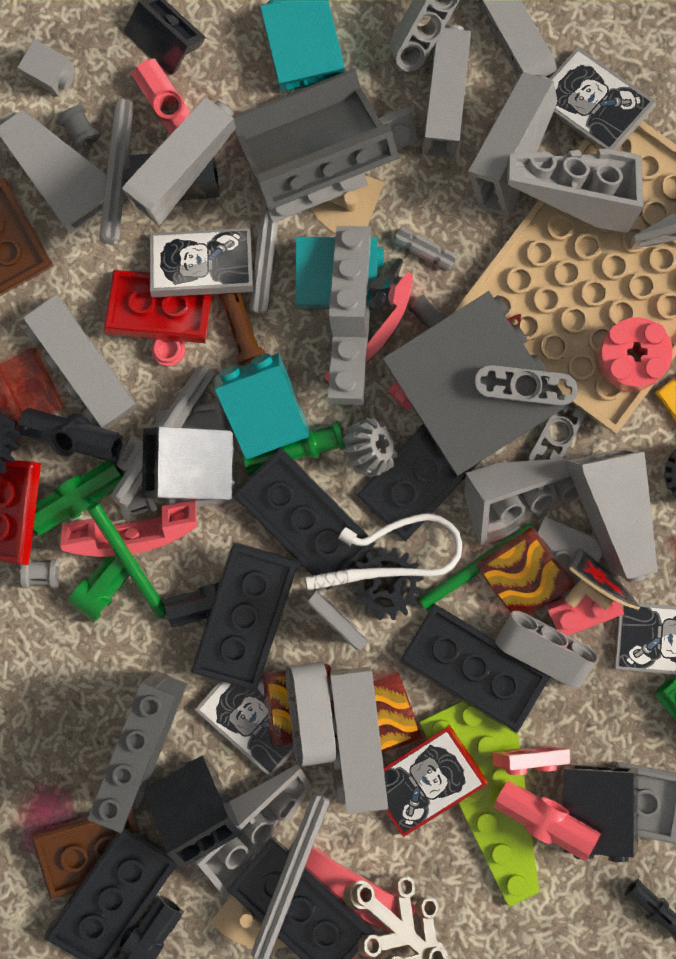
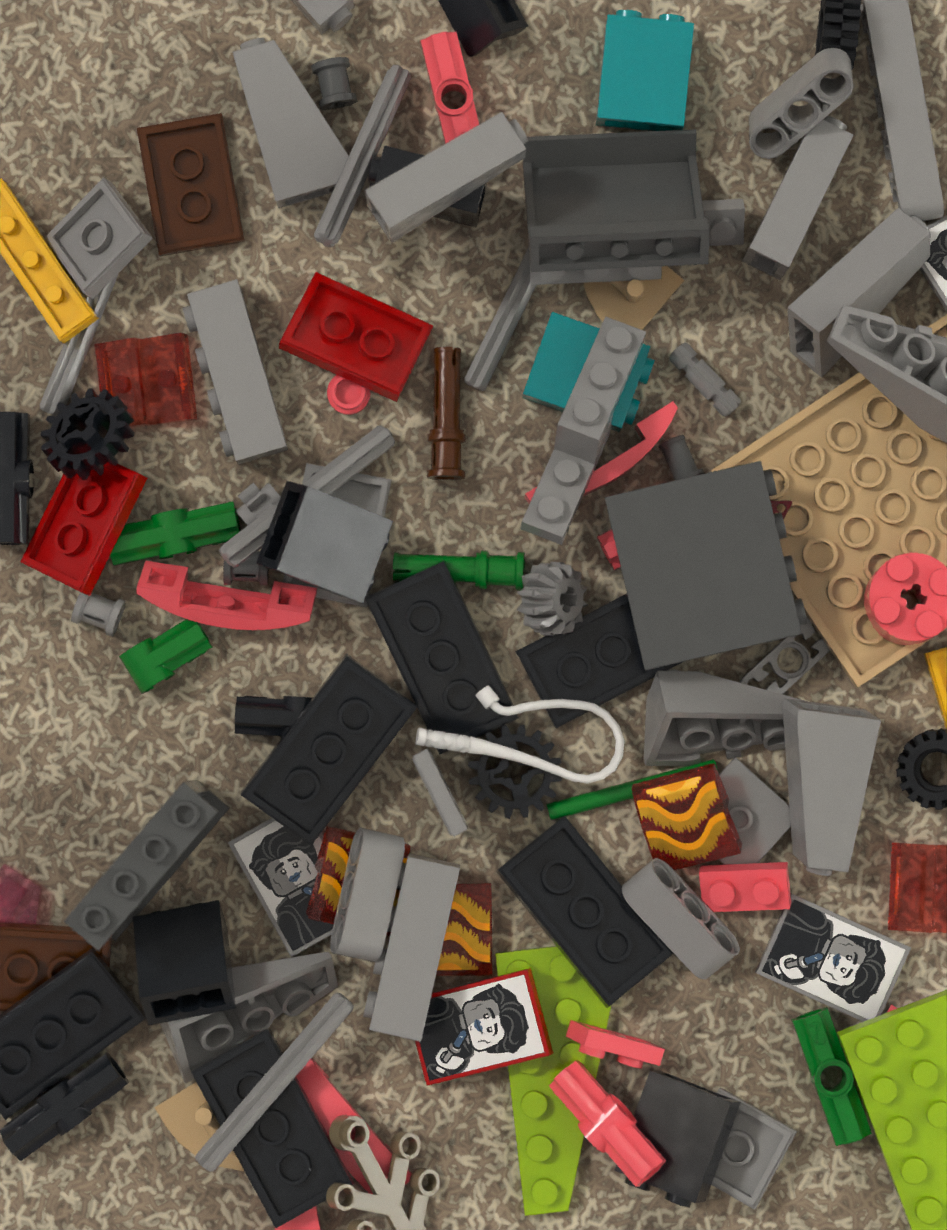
camera: 15 degrees right, 0 degrees up
black piece [18,408,123,463] -> none
green bar [87,502,166,618] -> none
tile [150,228,253,297] -> none
teal brick [215,353,310,460] -> none
black piece [367,258,403,310] -> none
light grey beam [474,365,578,406] -> none
shield [565,549,640,610] -> none

